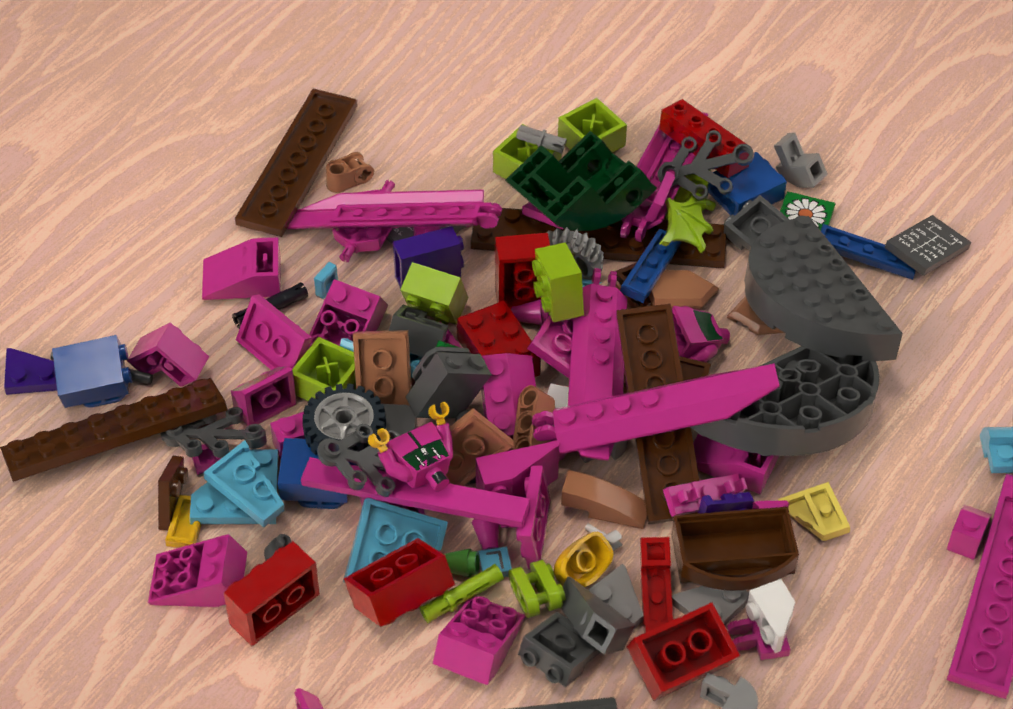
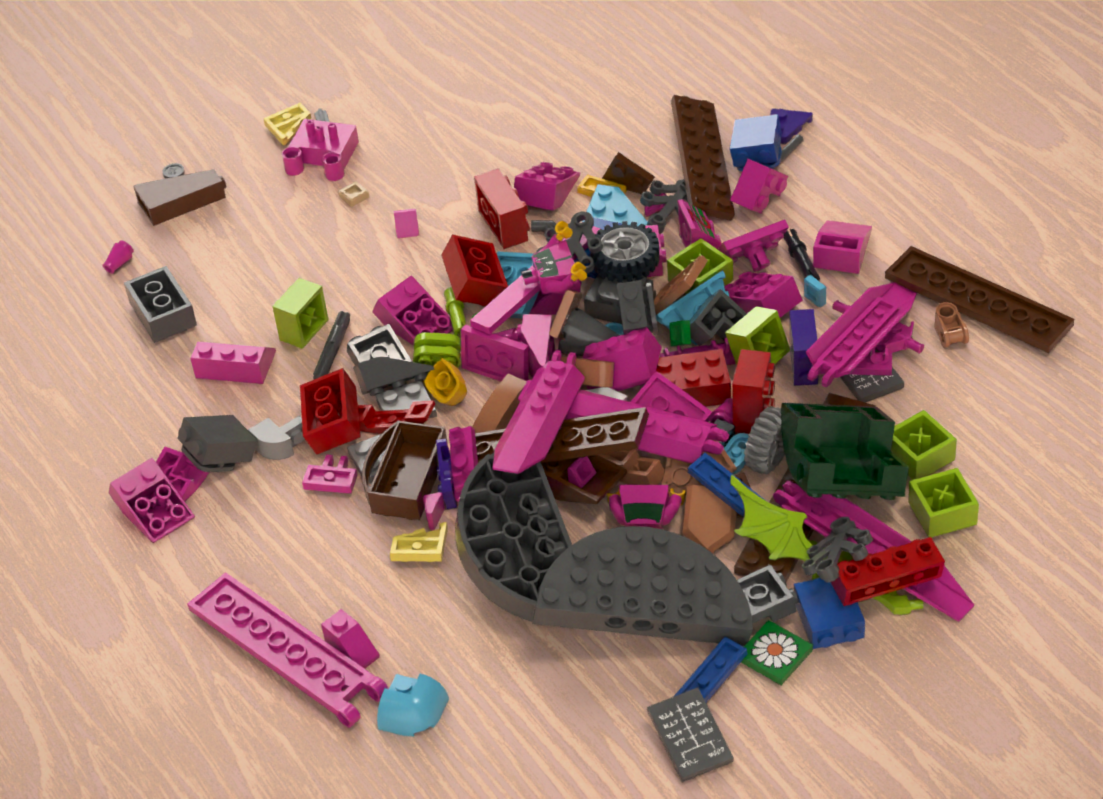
camera: 115 degrees right, 5 degrees down
medium azure wing [204,440,284,527] -> none
light grey axle [517,125,567,154] -> none
lime brick [532,242,584,322] -> none
white hand [585,523,622,550] -> none
dark pink plate [645,171,675,223] -> none
white slope [746,579,795,653] -> none
light grey brick [774,133,827,188] -> none

